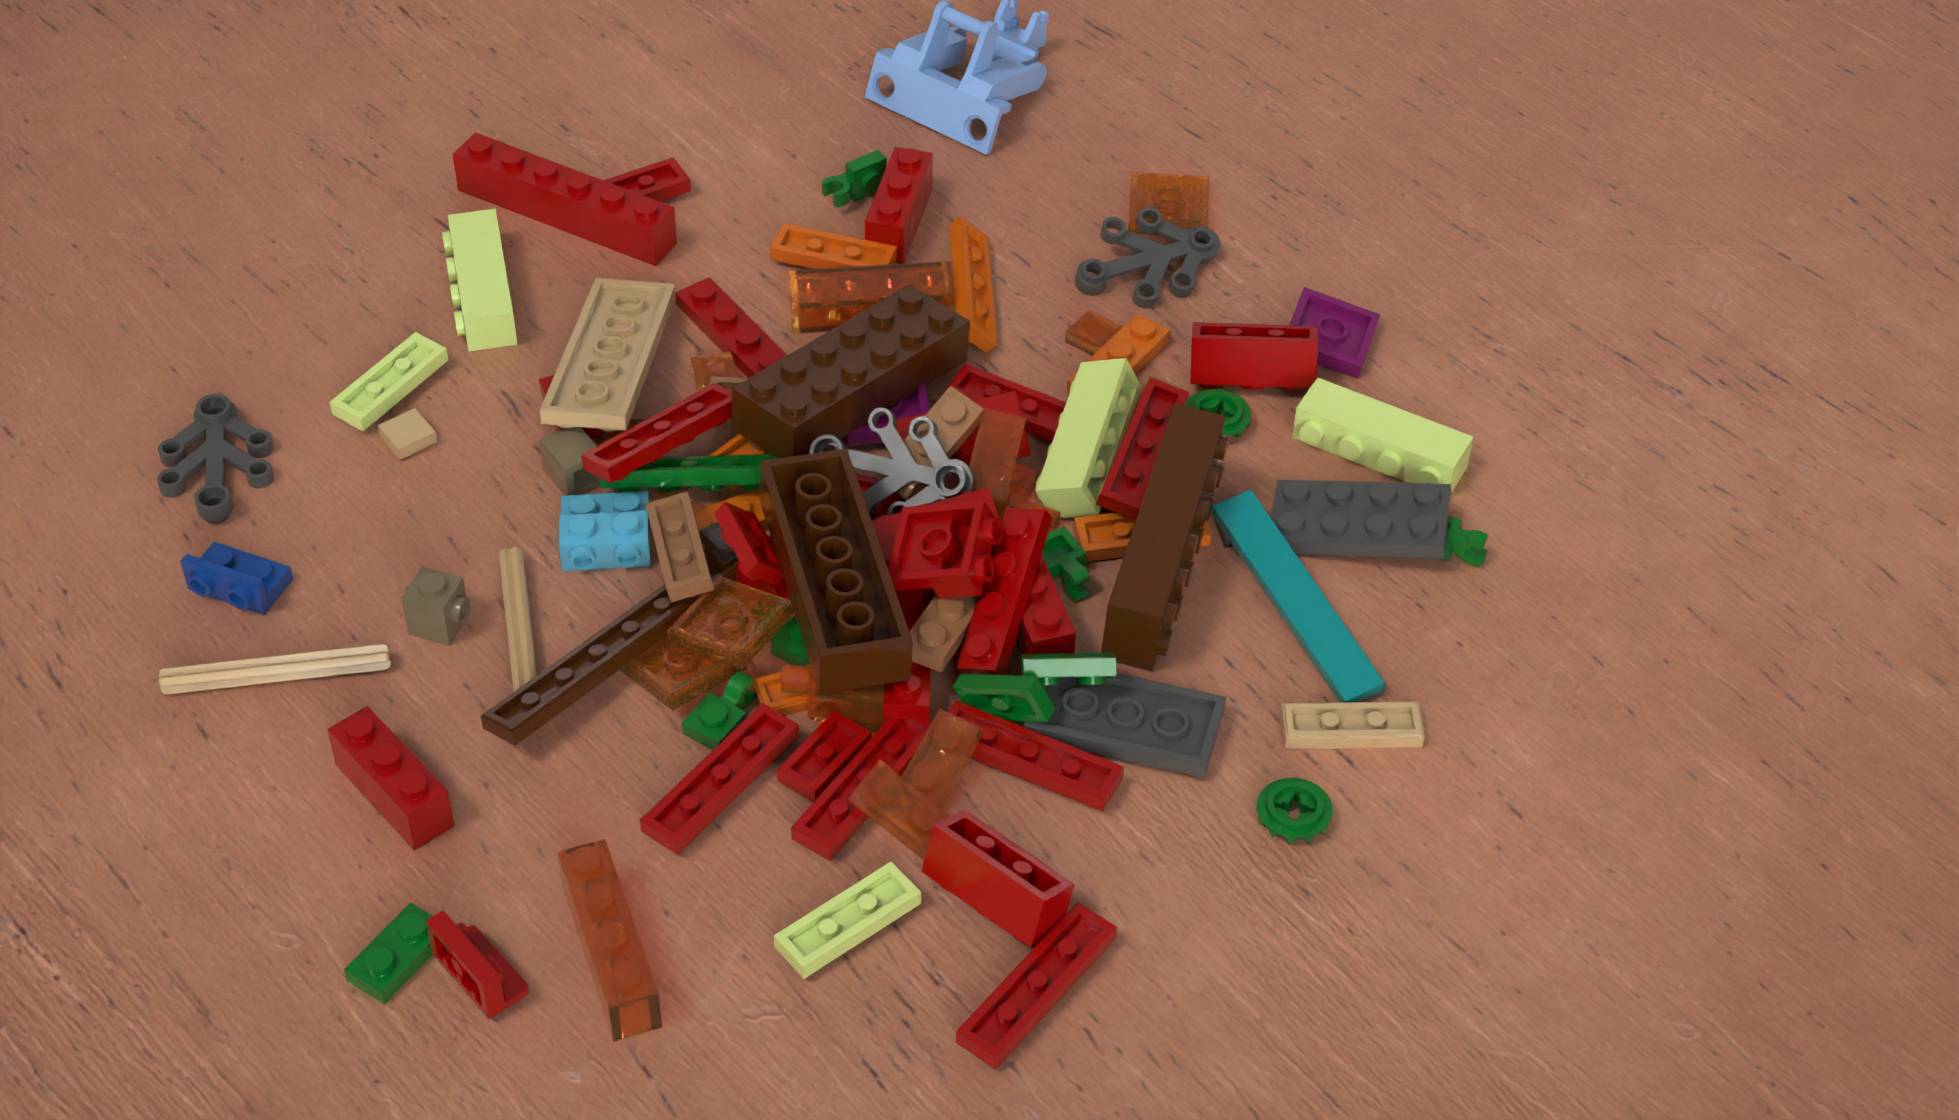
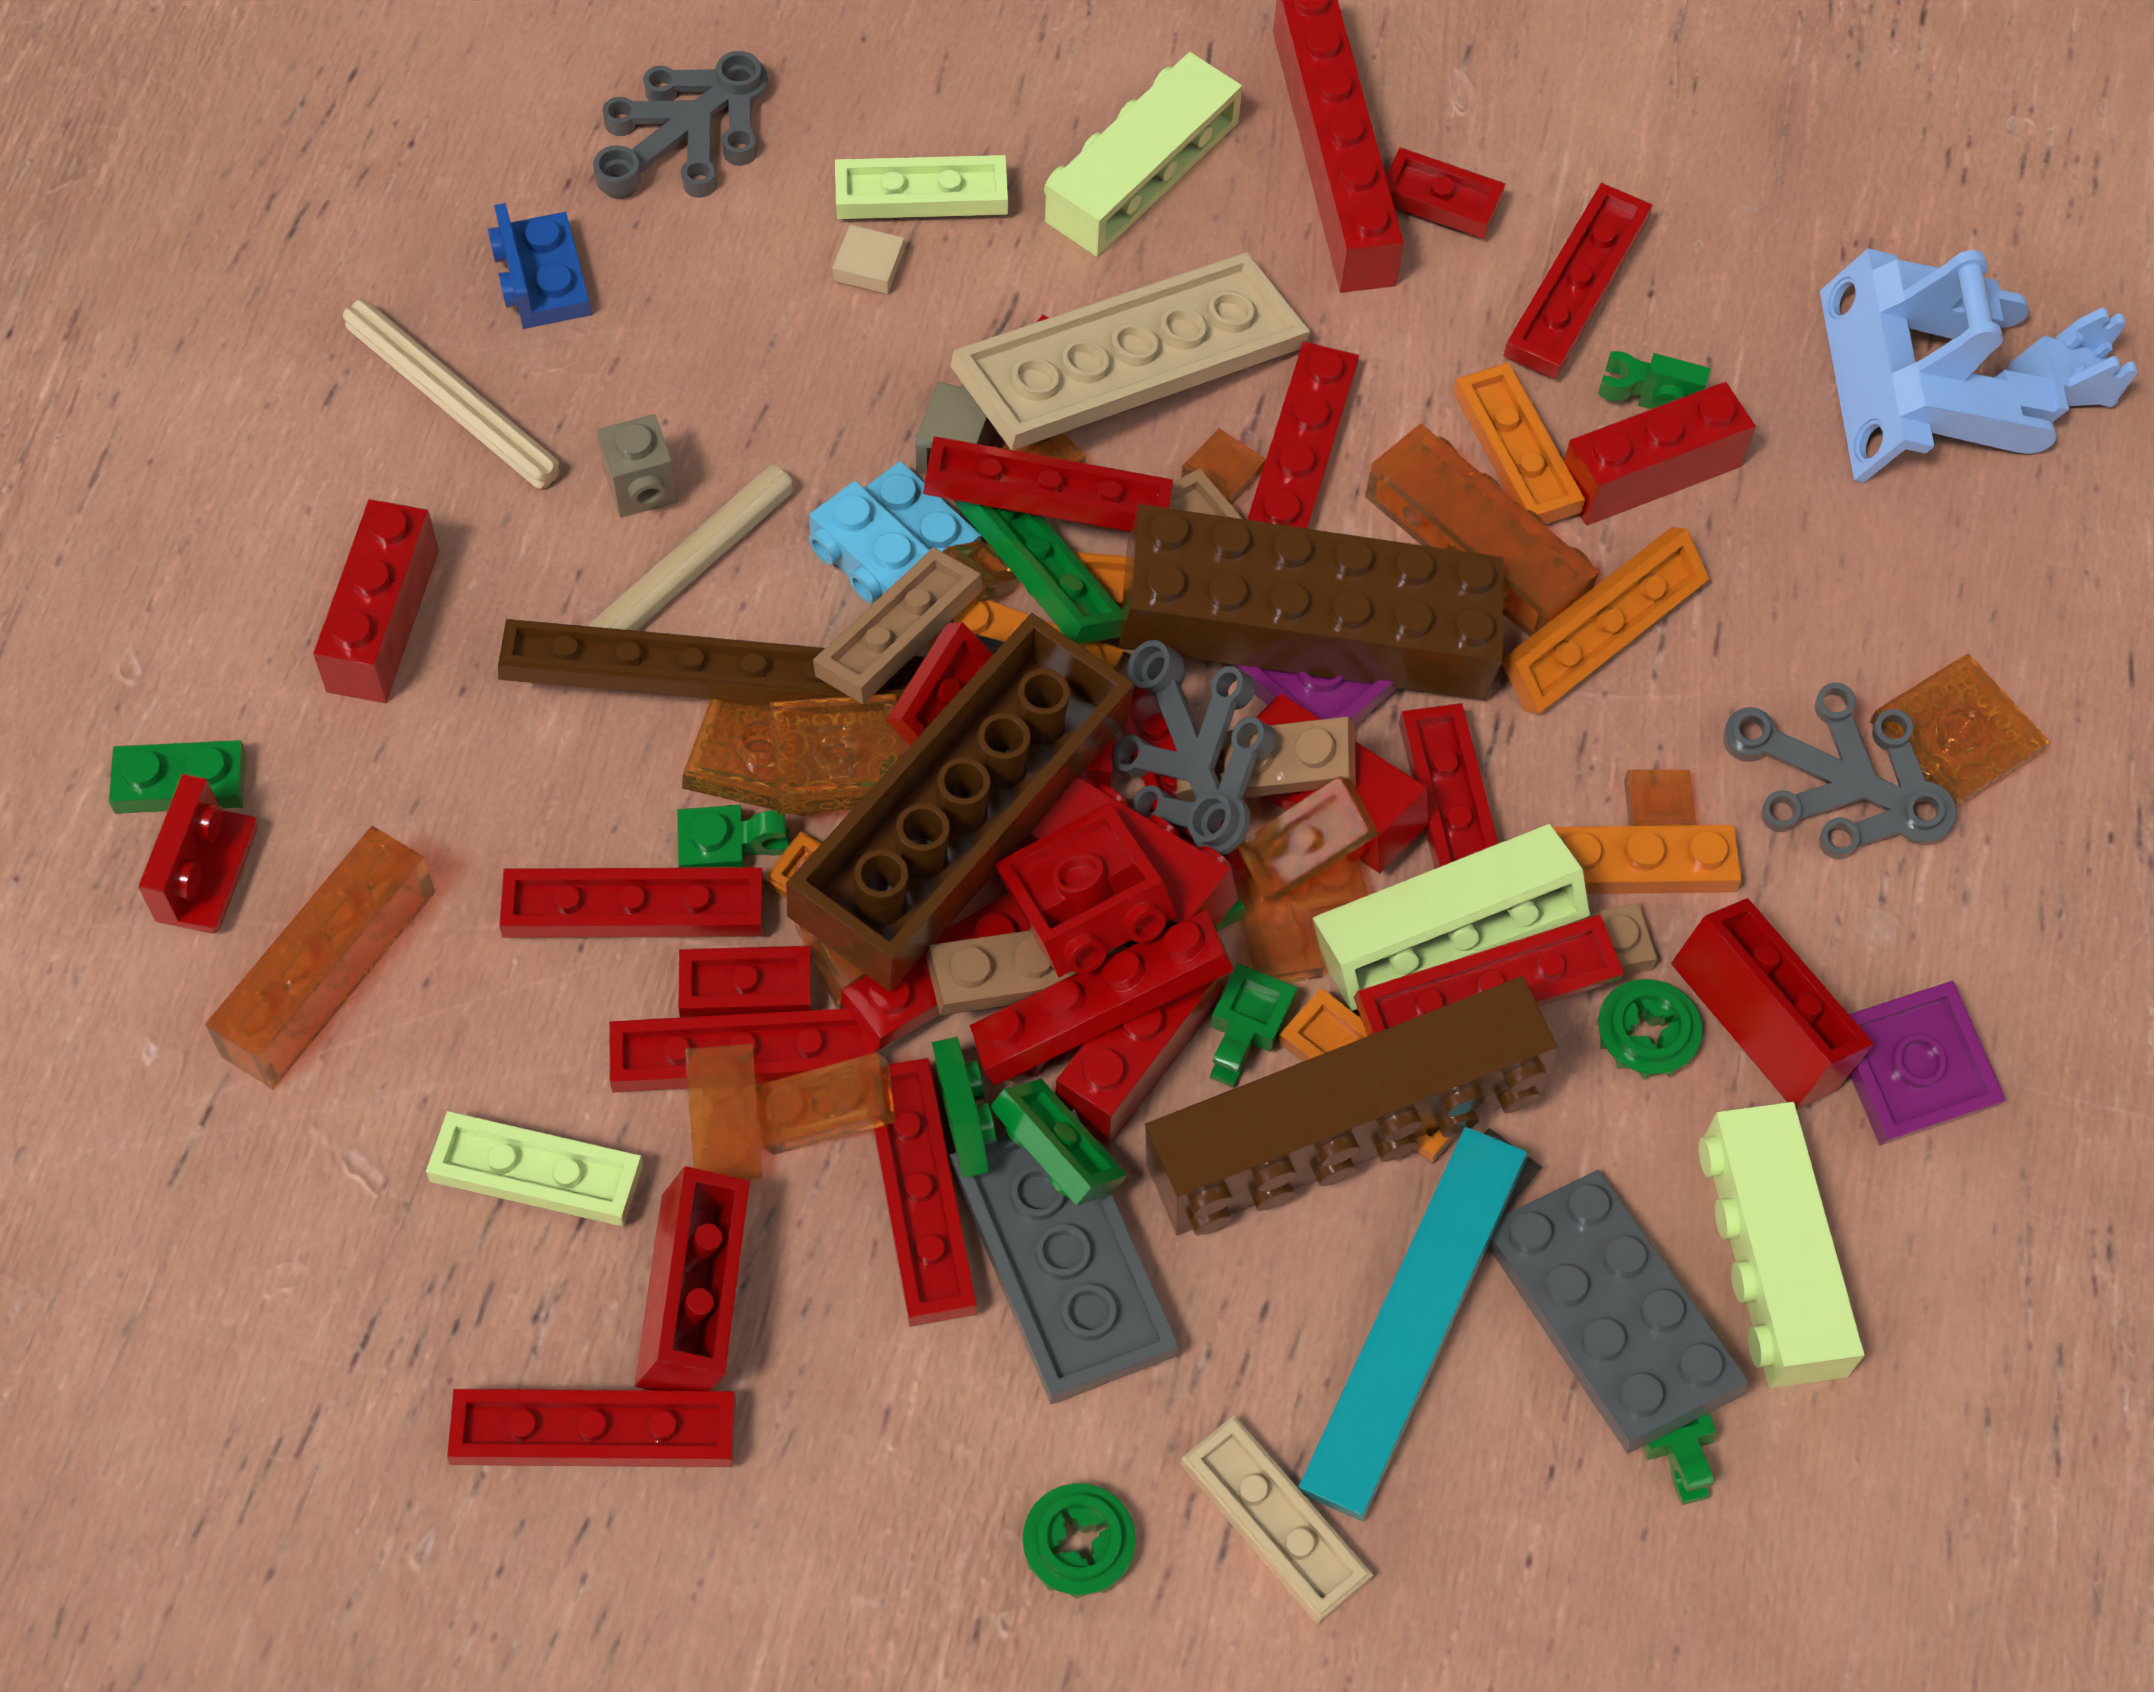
camera: 50 degrees right, 15 degrees up
none -> red plate [1503,182,1653,380]

